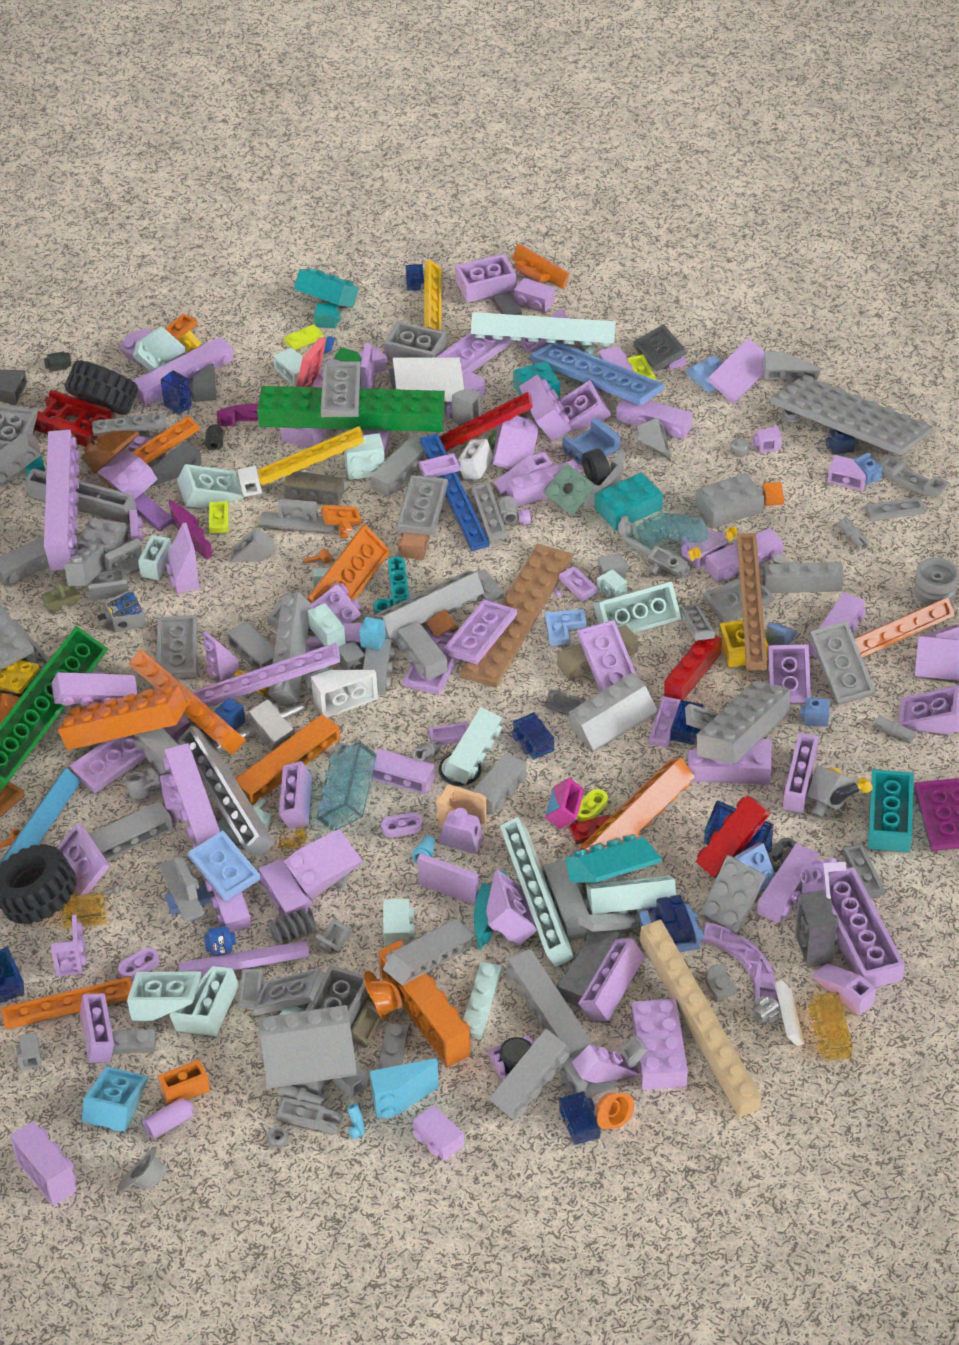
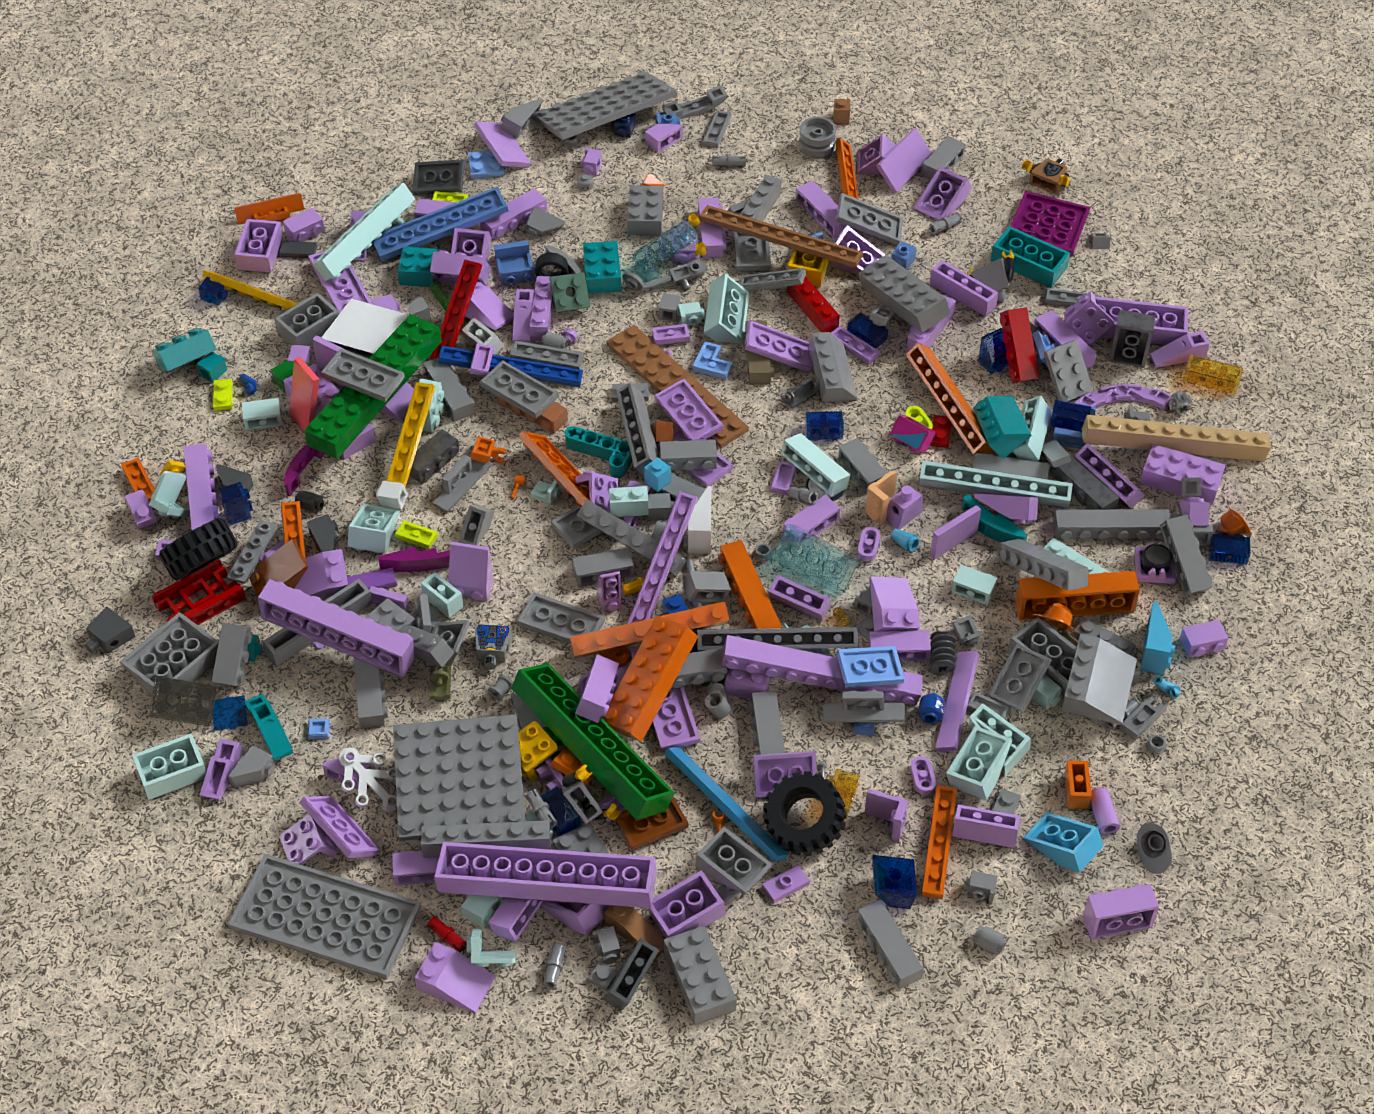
camera: 65 degrees left, 5 degrees up
pearl dark grey brick [44,351,71,372] -> none
white tile [775,980,805,1046] -> none

